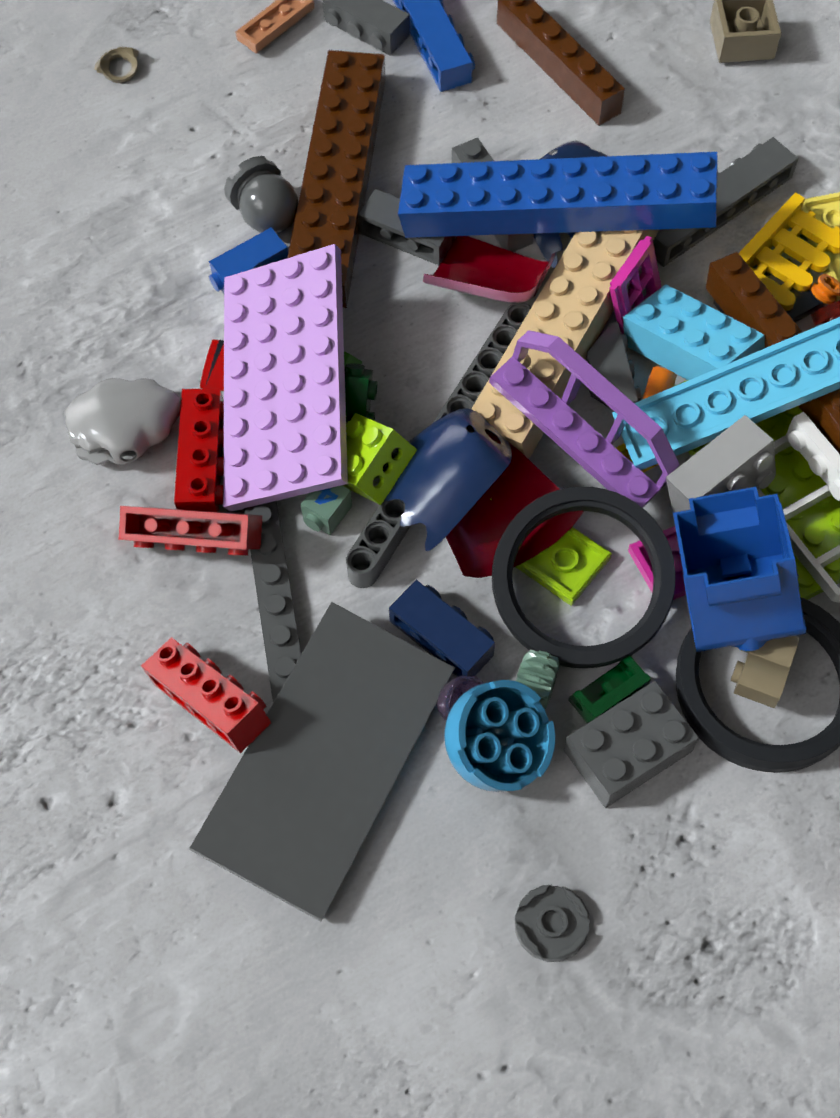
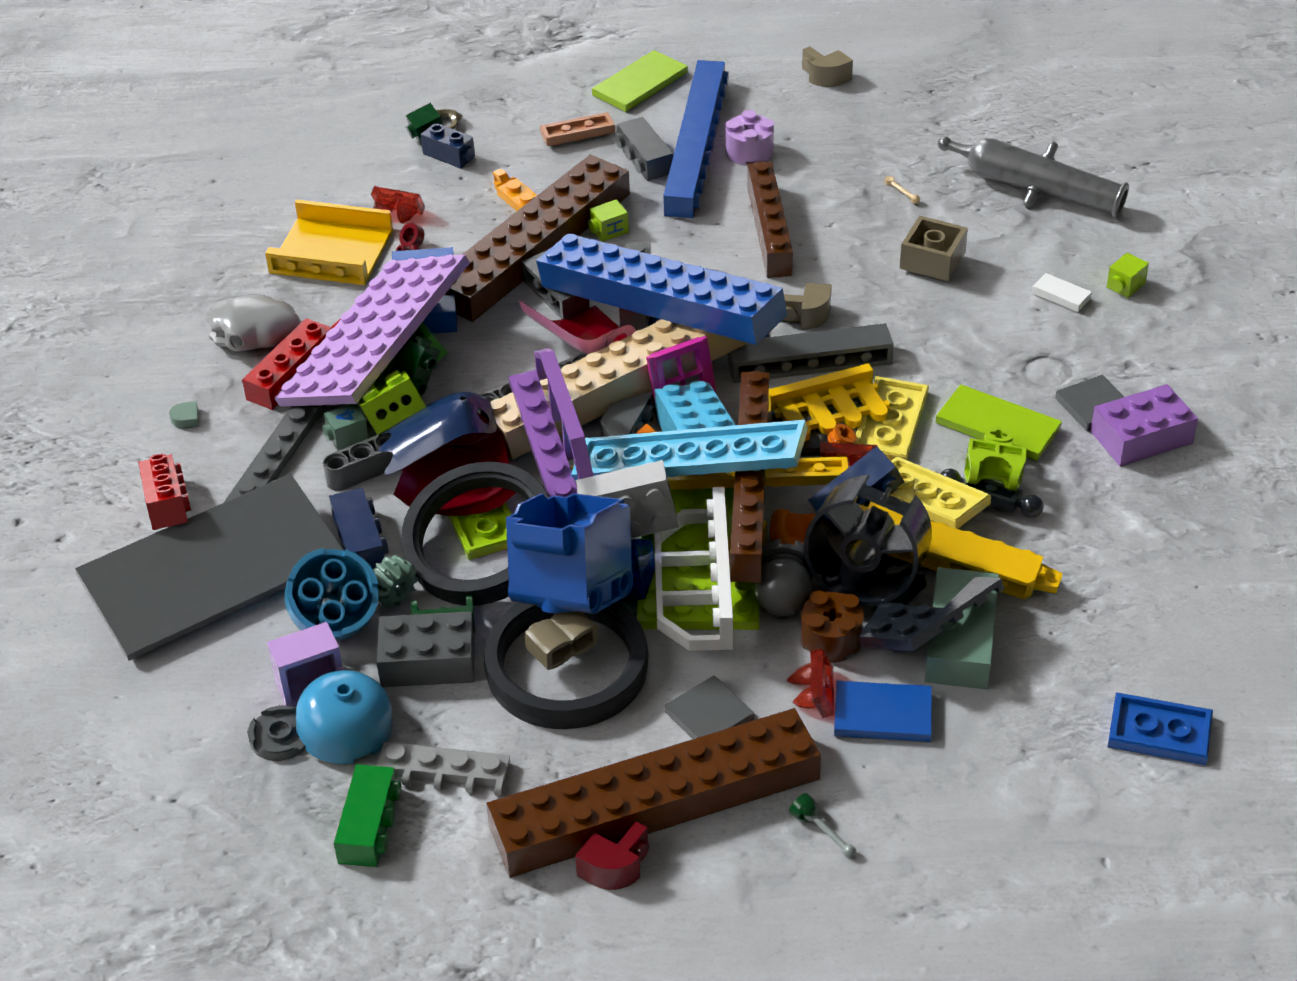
camera: 30 degrees right, 20 degrees down
red brick [118,506,263,556] -> none
dark grey tile [224,156,299,234] -> none
none -> sand green tile [169,401,199,428]
none -> yellow panel [265,199,393,285]
none -> lavender piece [267,622,343,707]
none -> dark azure cylinder [296,670,392,764]
none -> green brick [333,764,401,867]
none -> clear red tile [371,186,425,224]
none -> light grey hinge [376,742,511,796]
none -> dark red plate [396,223,425,251]
none -> dark green brick [406,102,444,145]
none -> dark blue brick [421,123,475,169]
none -> light orange hinge [492,169,537,211]
none -> lime brick [588,200,629,242]
none -> dark tan brick [782,283,832,330]

